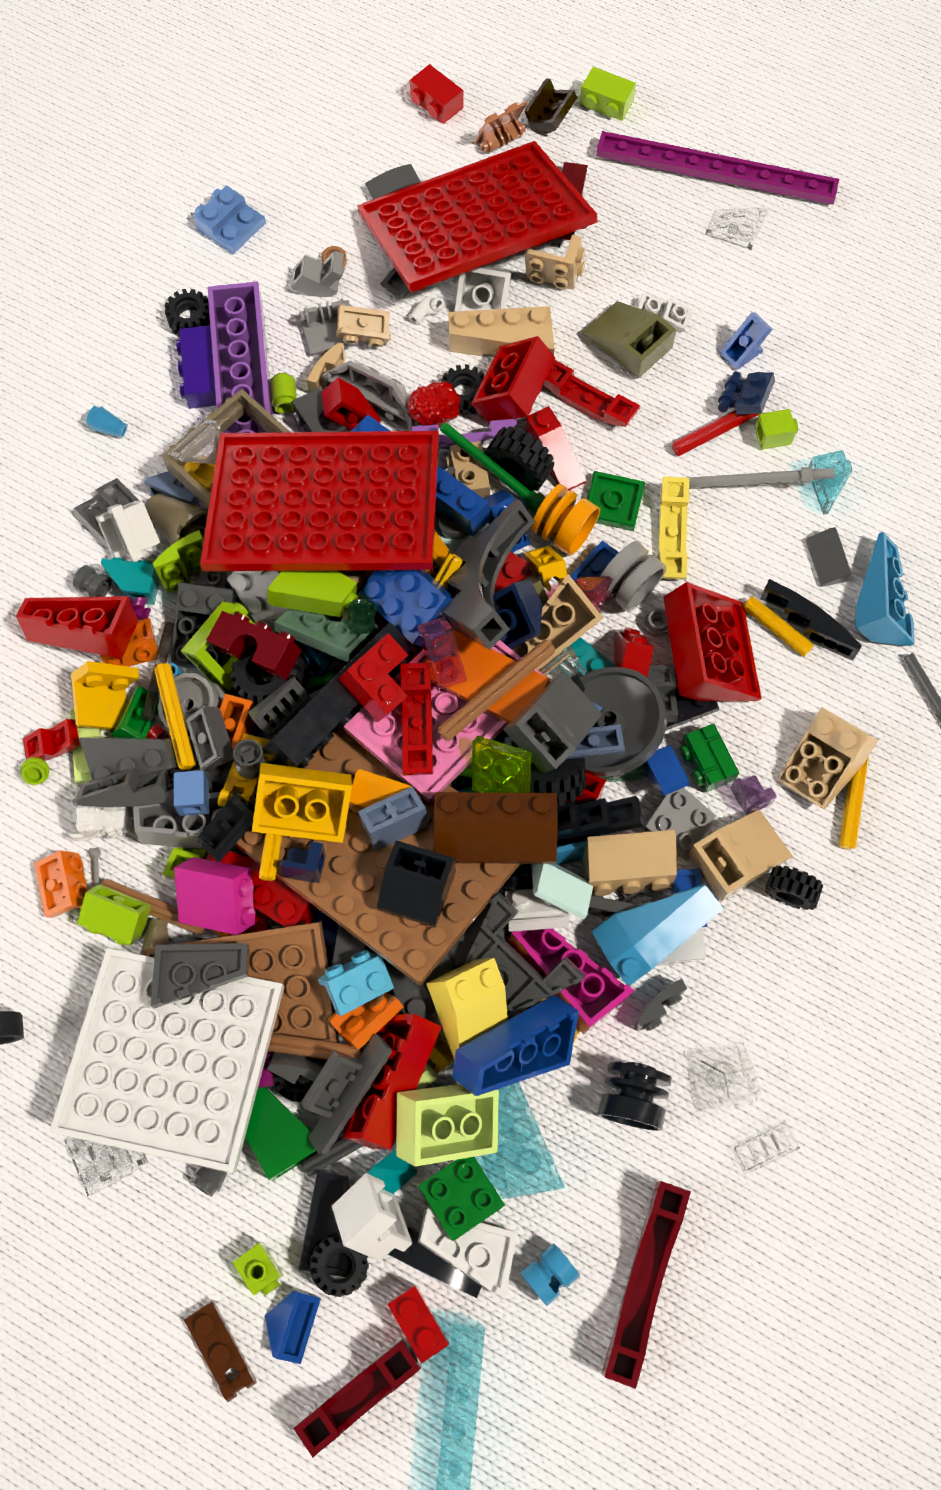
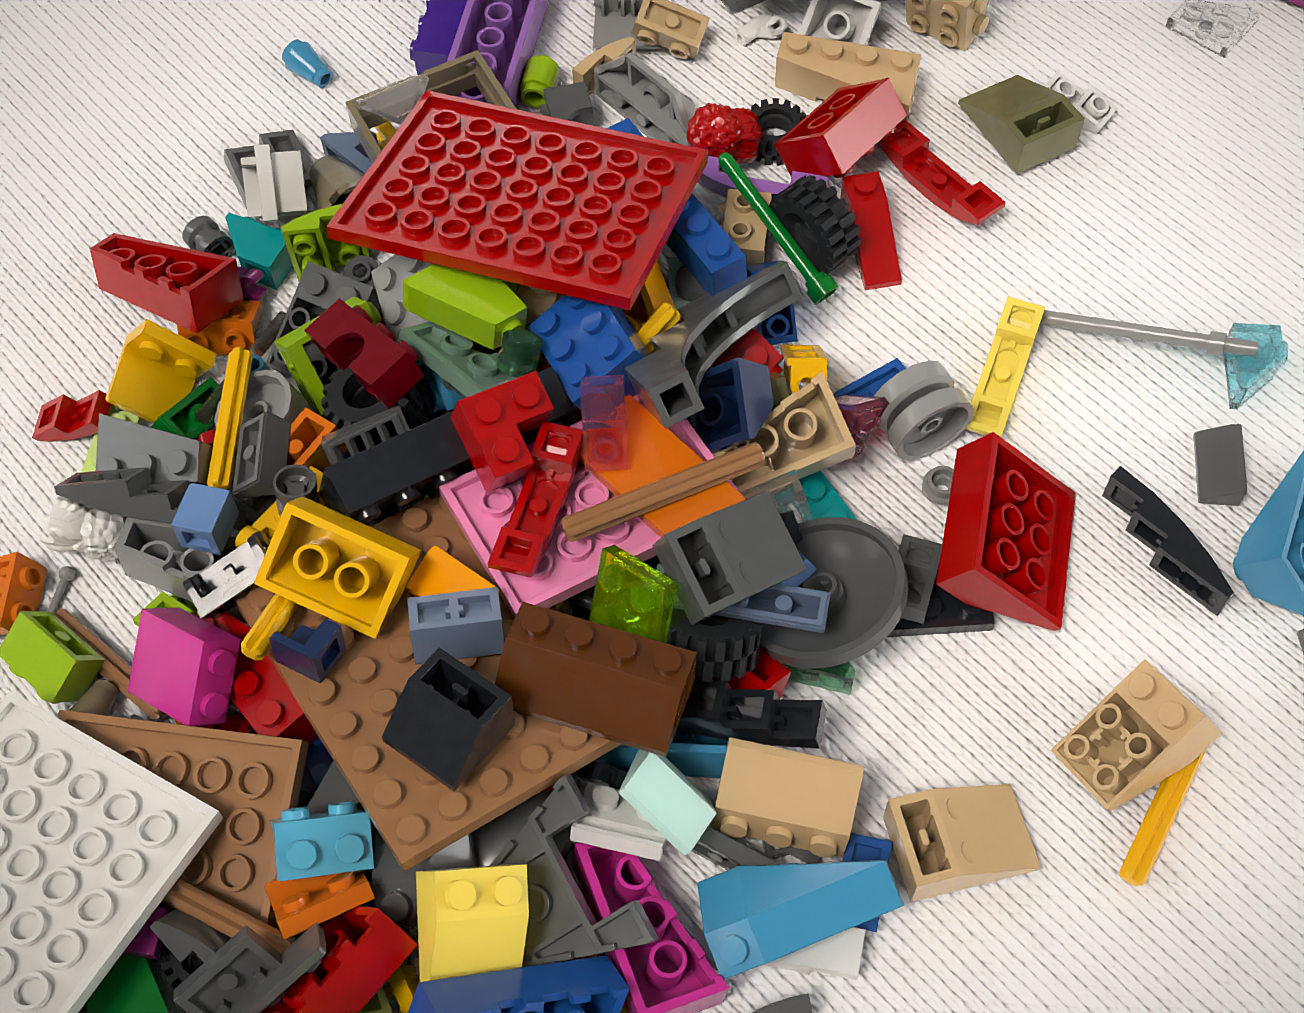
camera: 20 degrees right, 10 degrees down
lime plate [20,757,50,785] -> none
dark grey wing [151,943,250,1009] -> none
red slope [321,377,381,430] -> none
light orange wheel [531,483,600,556] -> none
green tile [587,471,645,532] -> none
red slope [614,628,654,677] -> none
blue slope [639,745,690,796] -> none
light grey hinge [645,788,716,861] -> none
red axle [672,410,759,456] -> none
green brick [679,723,740,792] -> none
dark blue plate [718,371,775,414] -> none
slope [719,312,773,370] -> none
clear purple panel [730,775,777,816] -> none
yellow axle [744,596,814,656] -> none
lime brick [755,409,798,450] -> none
black tyre [765,865,824,910] -> none

